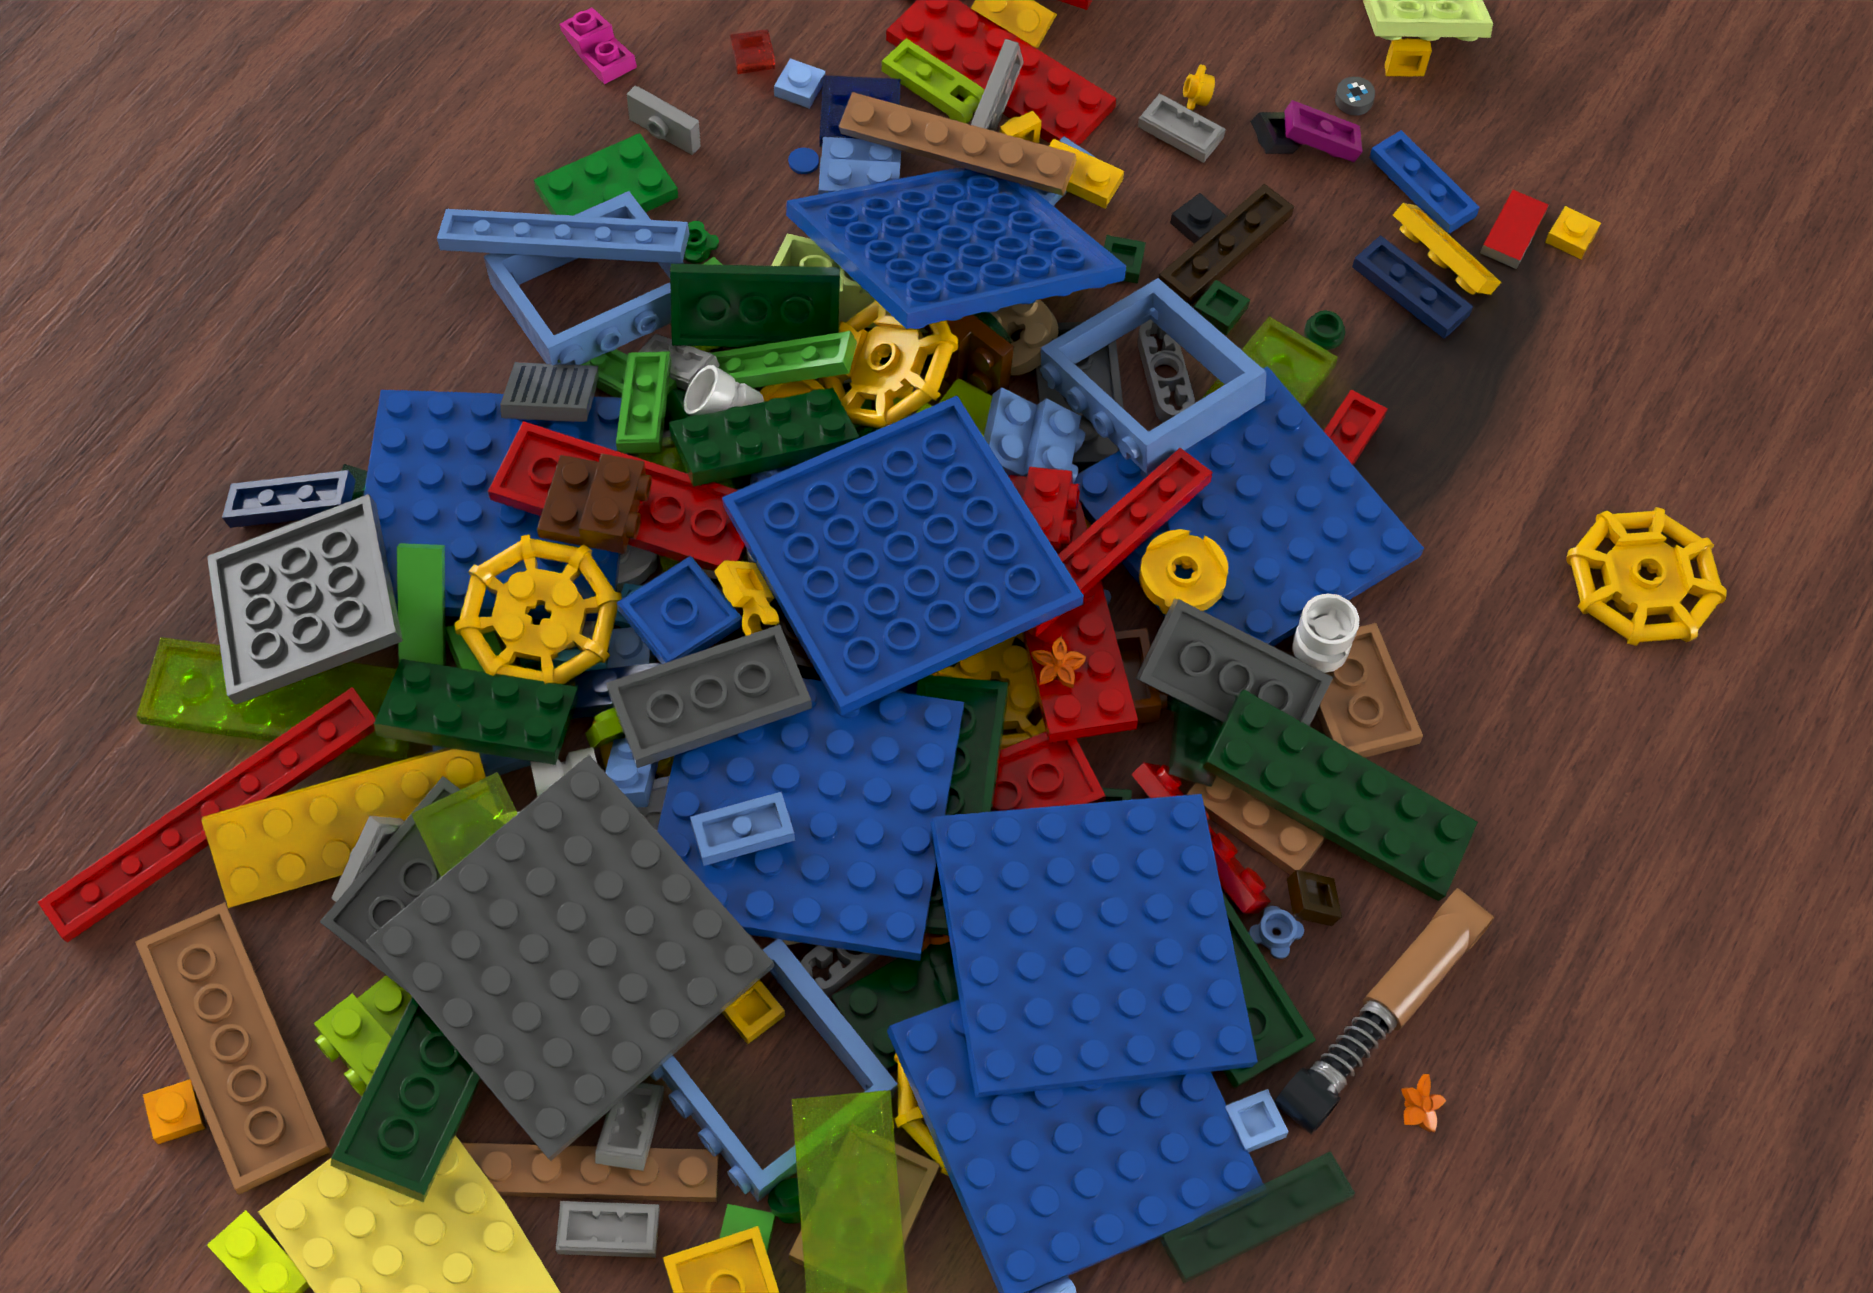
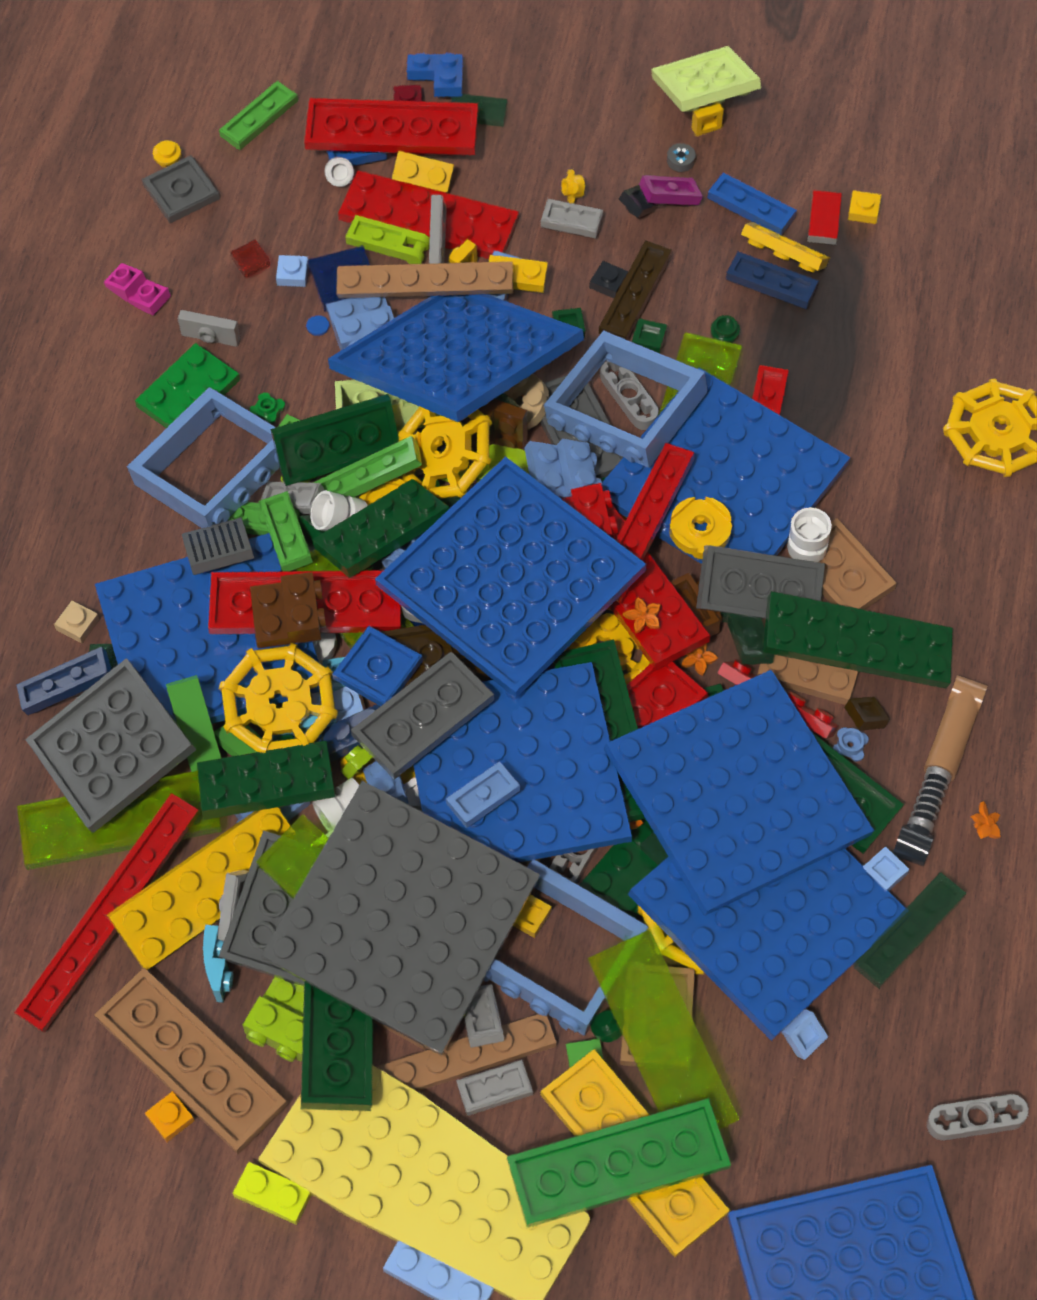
camera: 15 degrees left, 0 degrees up
medium blue plate [437,209,689,264] -> none
yellow plate [714,560,779,636] -> none
none -> tan plate [54,601,100,643]
none -> medium azure slope [203,925,233,1003]
none -> orange plant [681,644,718,676]

